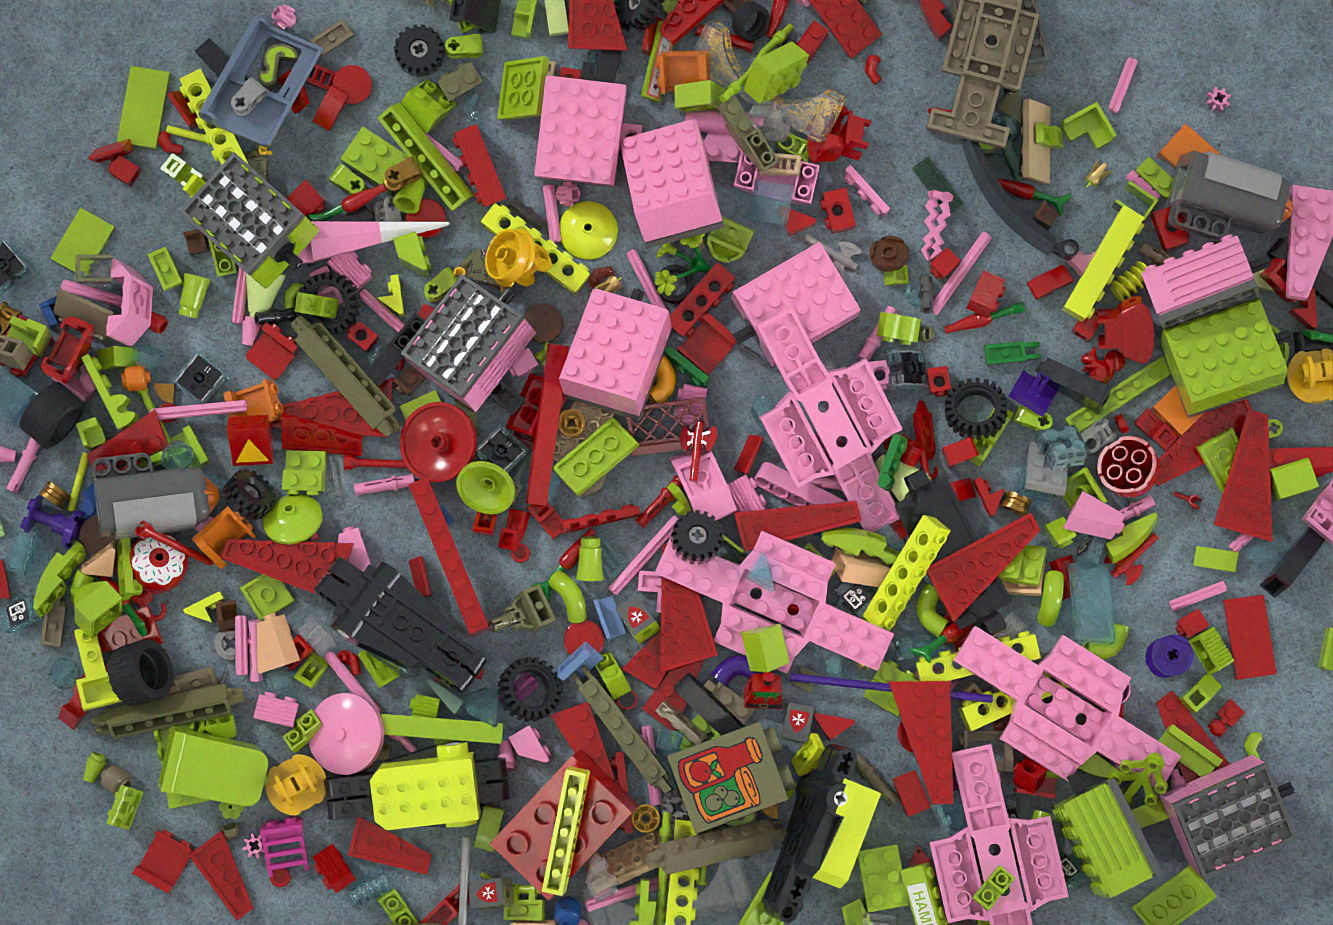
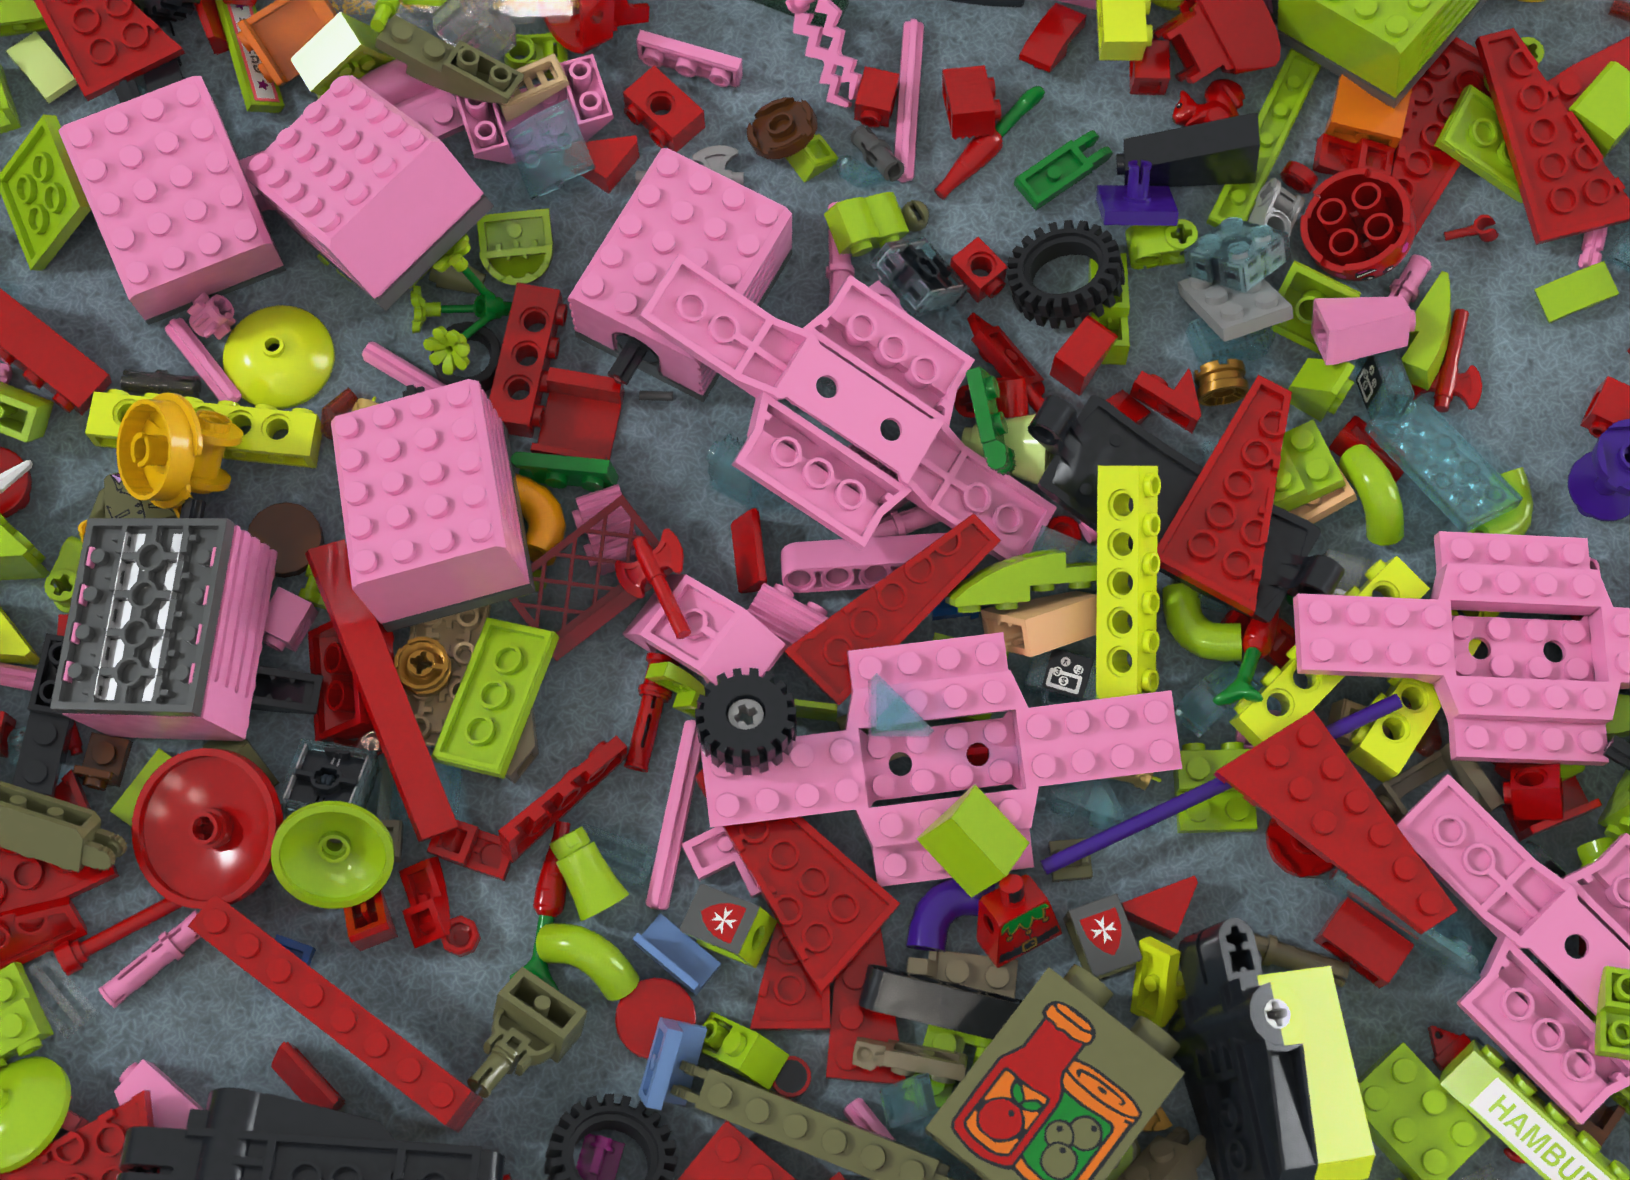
camera: 30 degrees left, 10 degrees down
bright pink axle [1169,581,1227,611] -> none

